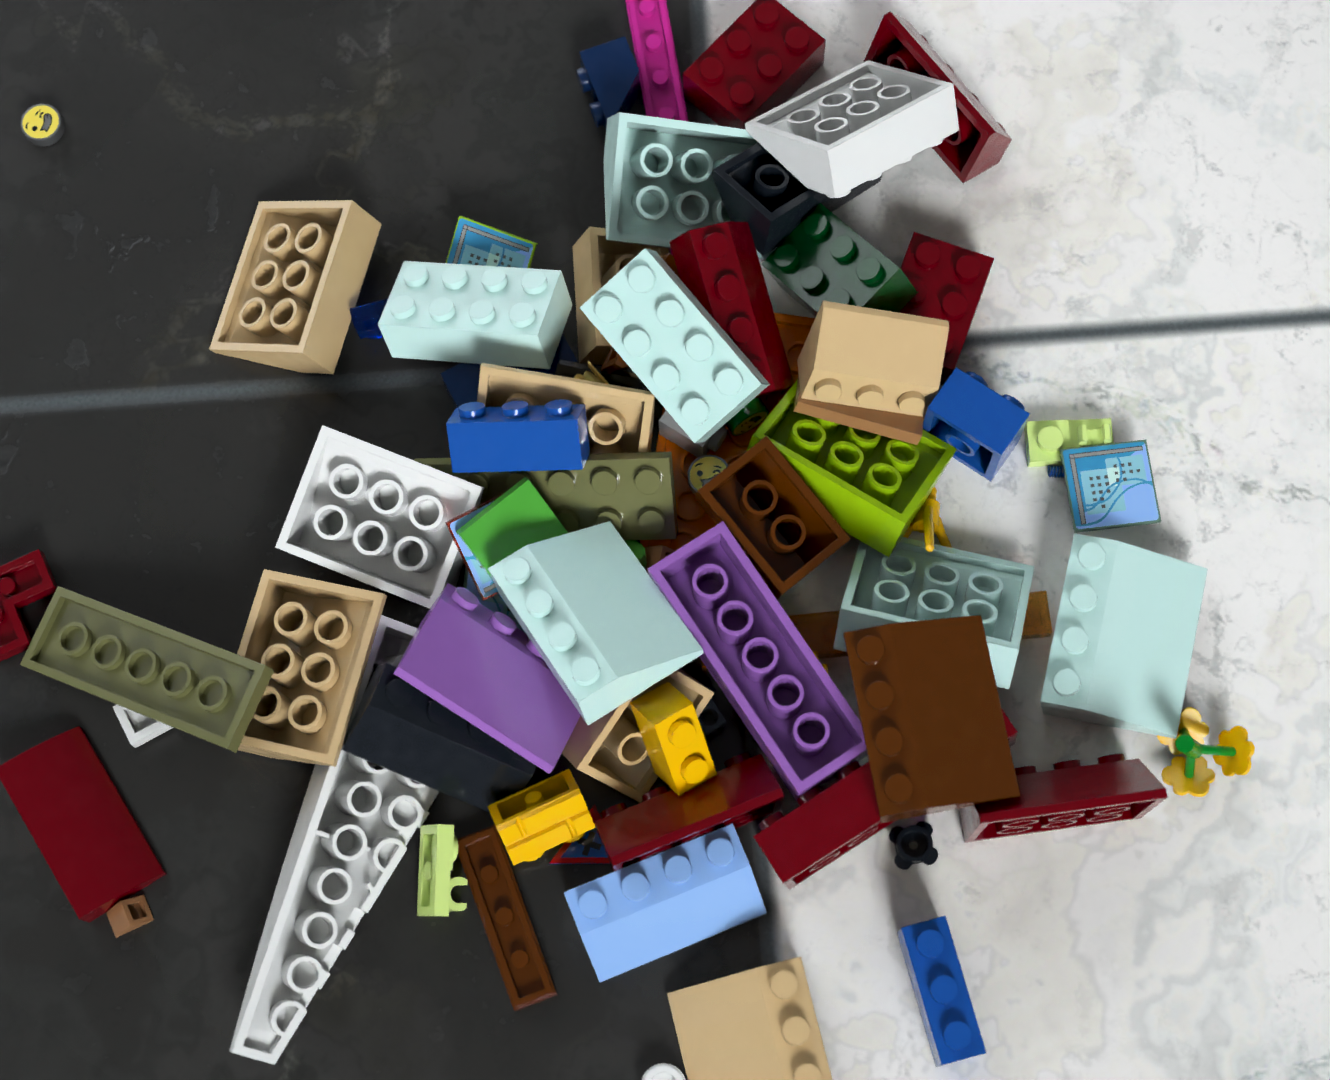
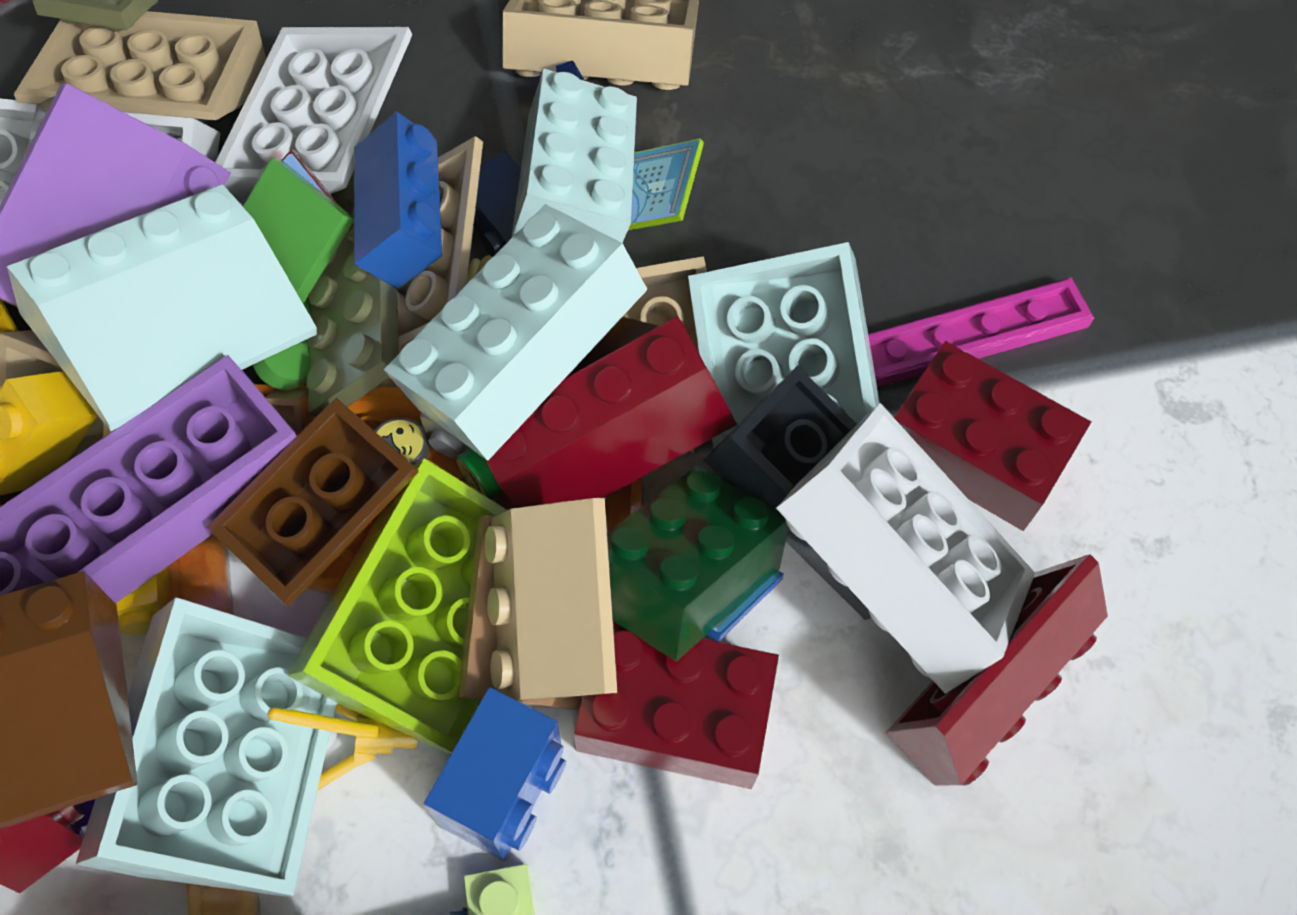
camera: 75 degrees right, 10 degrees down
dark blue slope [576,36,640,131] -> none

